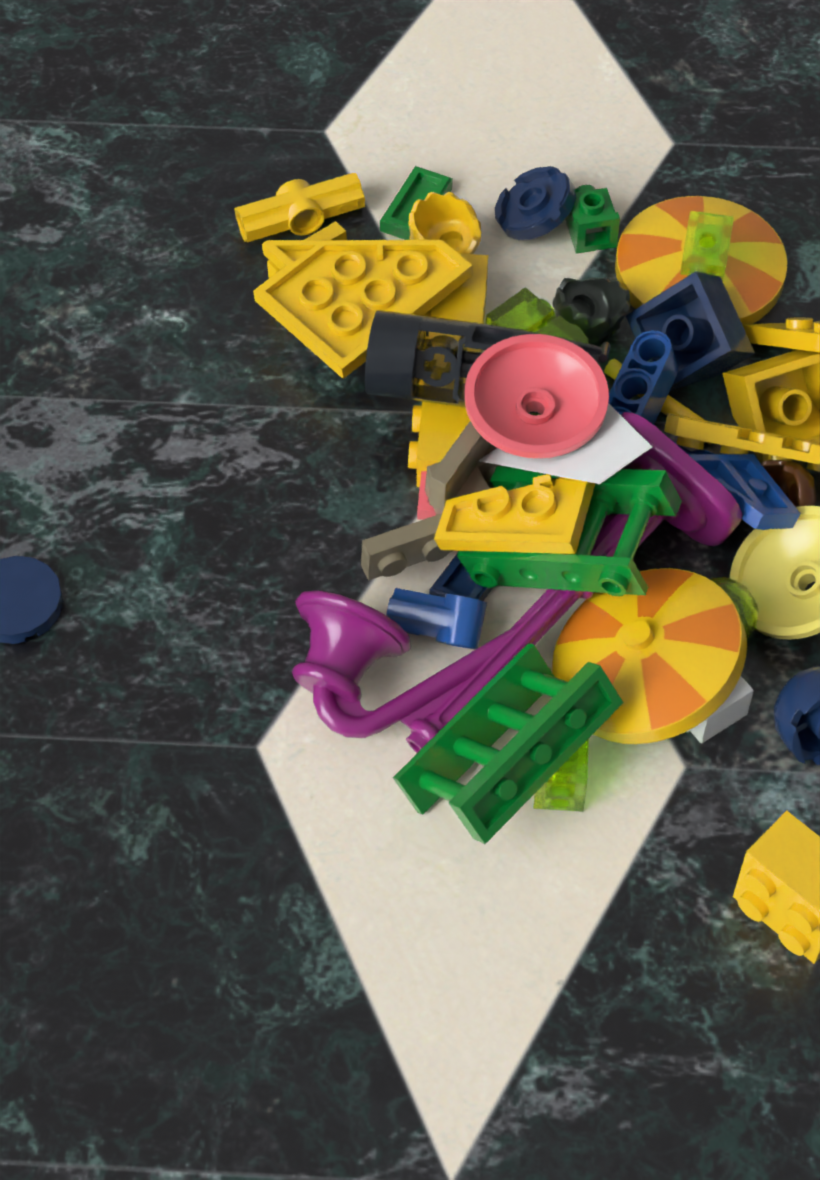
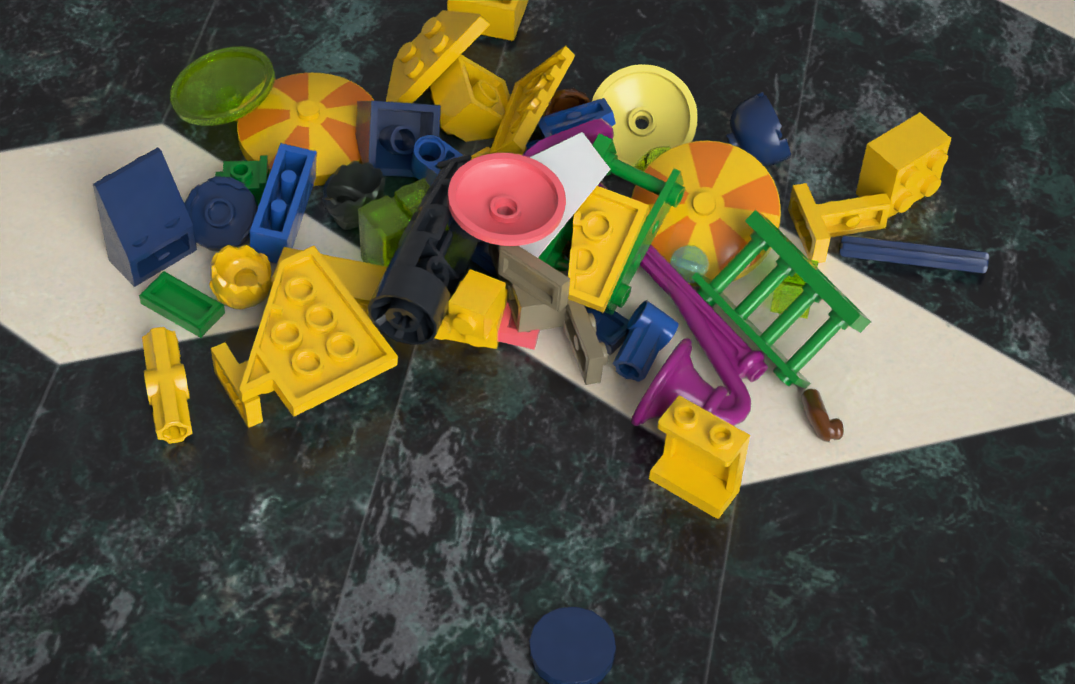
camera: 85 degrees left, 5 degrees down
clear neon green brick [680,211,734,281] -> none
none -> dark blue slope [93,147,197,287]
none -> clear neon green dish [170,46,275,126]
none -> blue brick [250,143,317,264]
none -> yellow brick [449,269,506,340]
none -> yellow panel [649,396,750,519]
none -> clear light blue tile [670,245,709,283]
none -> yellow bracket [788,183,891,264]
none -> reddish brown arm [801,389,844,442]
none -> dark blue axle [839,235,989,274]

